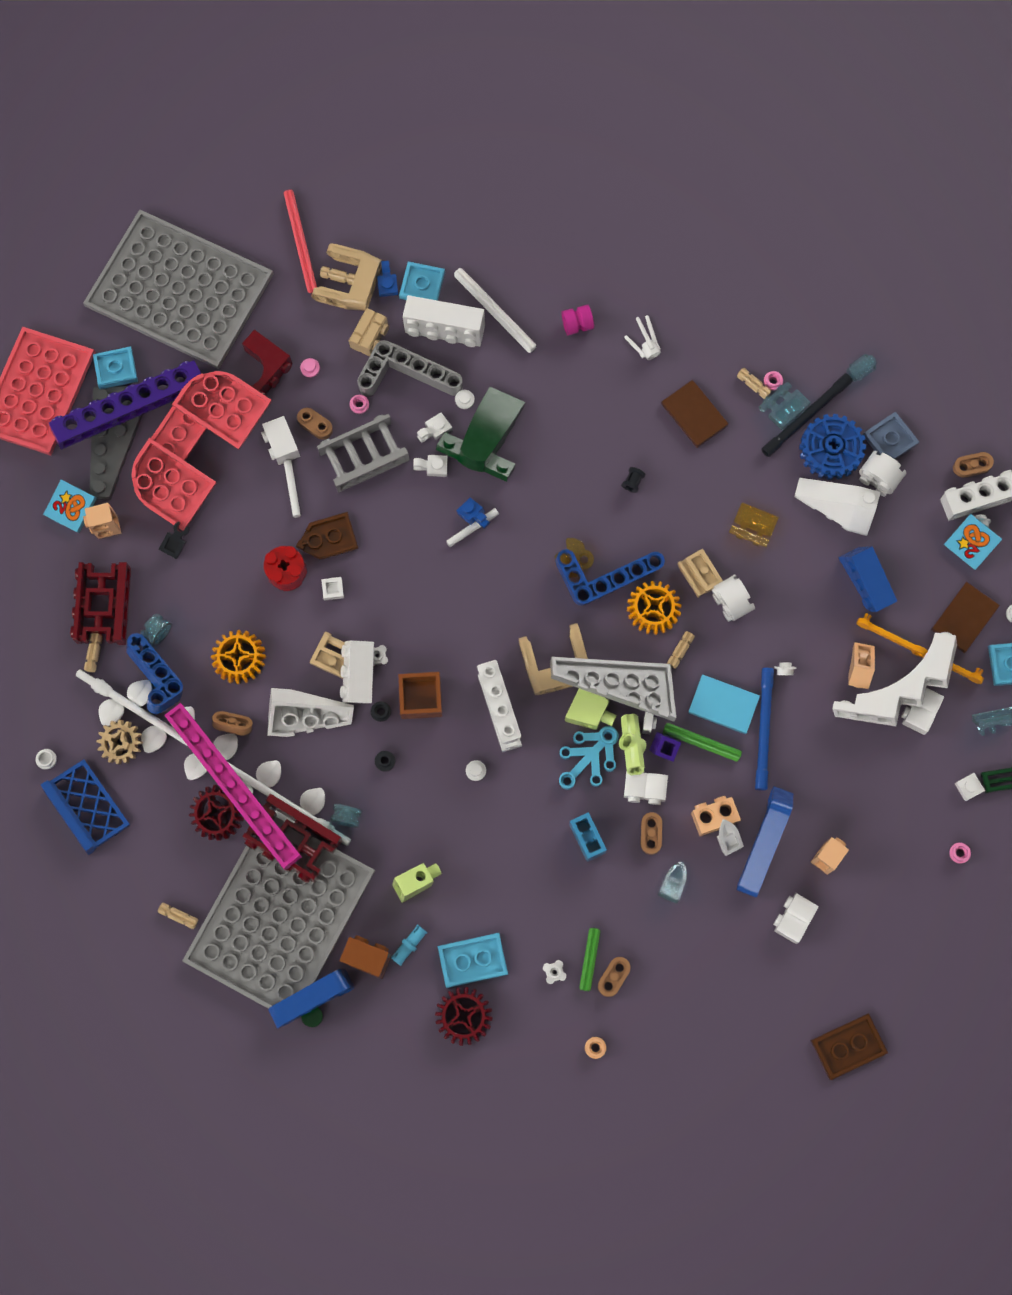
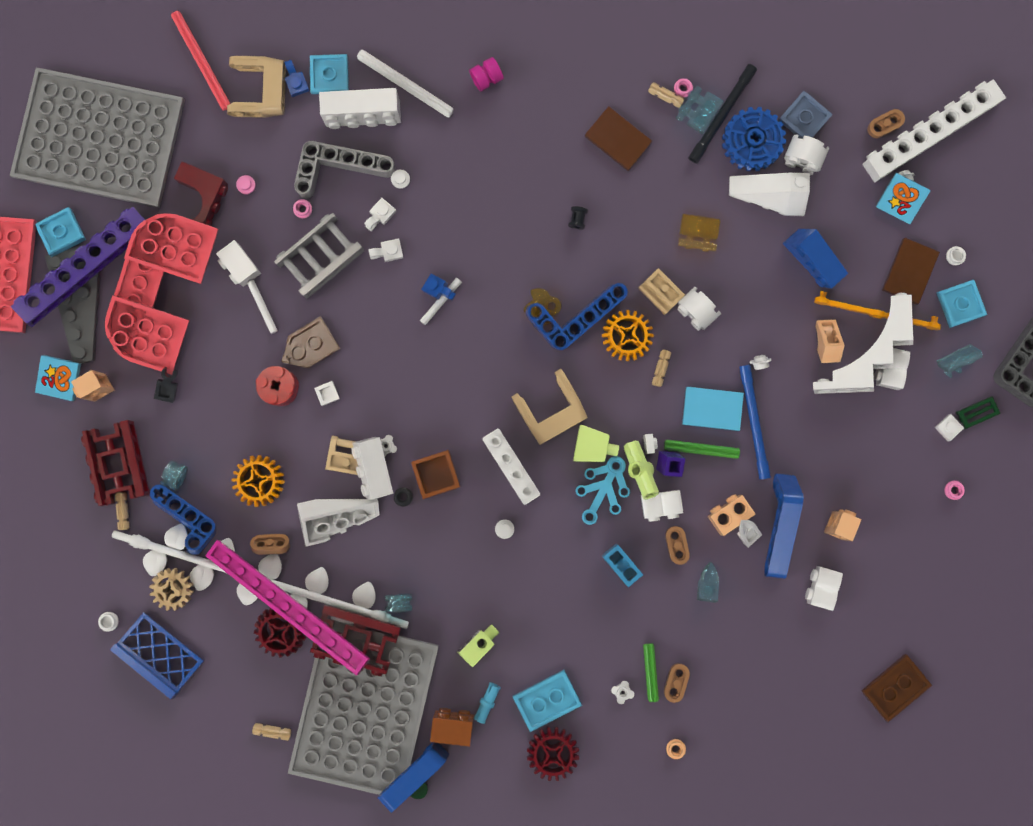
camera: 20 degrees left, 10 degrees up
medium nougat plate [297,408,333,440] -> none
tan axle [320,266,355,285] -> none
tan brick [349,308,389,356] -> none
black plate [375,751,395,772] -> none
dark green slope [436,387,525,482] -> none
light grey wing [550,657,676,721] -> none
white plant [624,315,661,360] -> none
clear light blue brick [847,354,877,382] -> none

